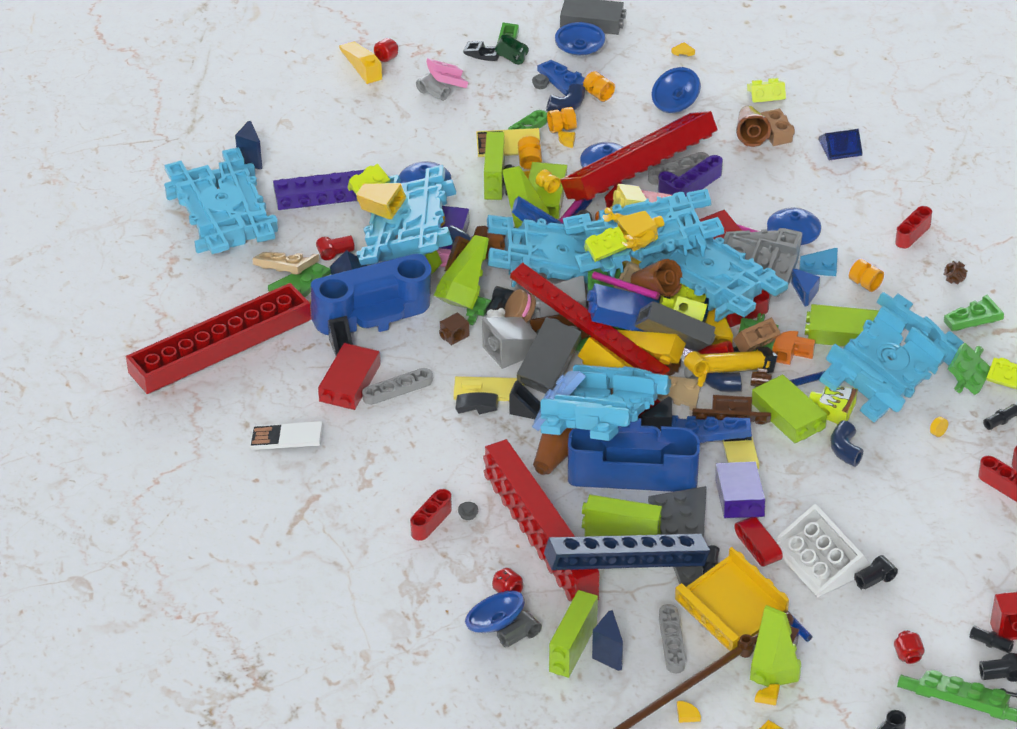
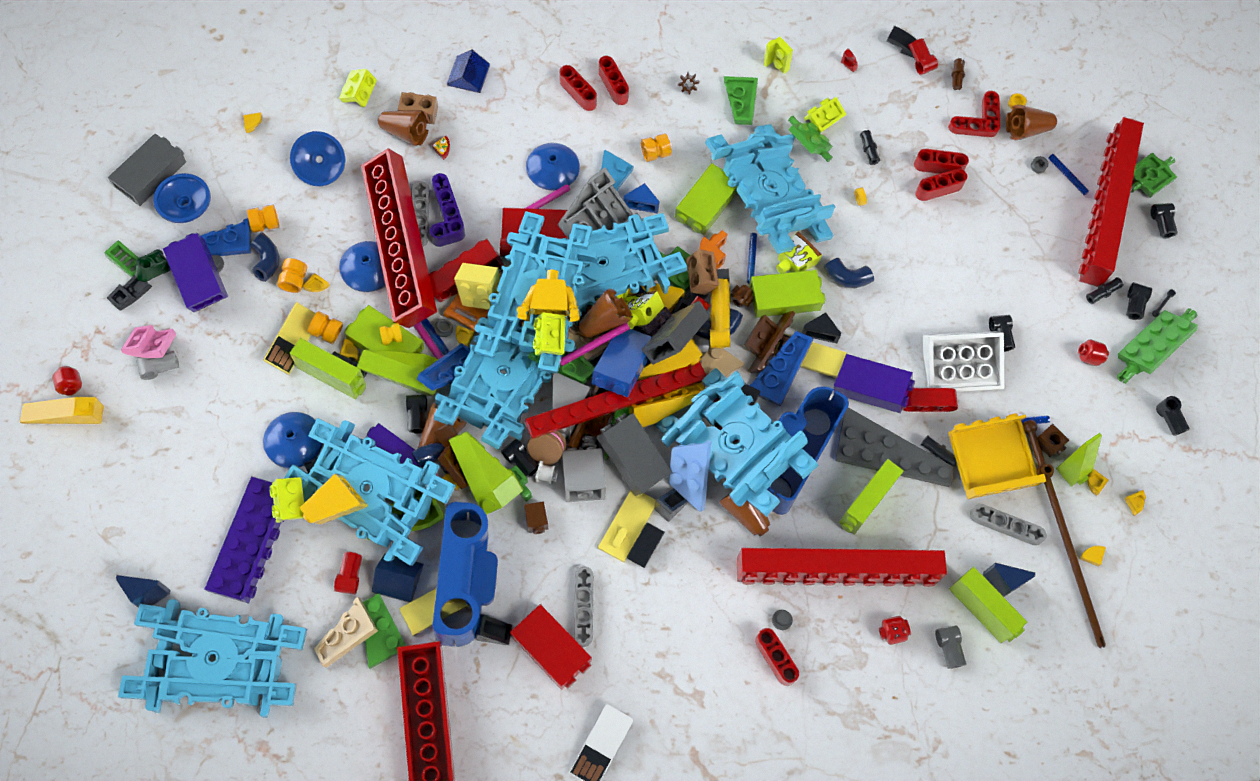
camera: 70 degrees left, 25 degrees up
blue dish [465,591,525,633] -> none
bright green beam [508,110,547,130] -> none
dark blue brick [544,534,710,570] -> none
none -> dark purple brick [163,233,228,313]
none -> tile [432,136,450,160]
none -> red beam [559,65,597,111]
none -> black slope [801,312,841,344]

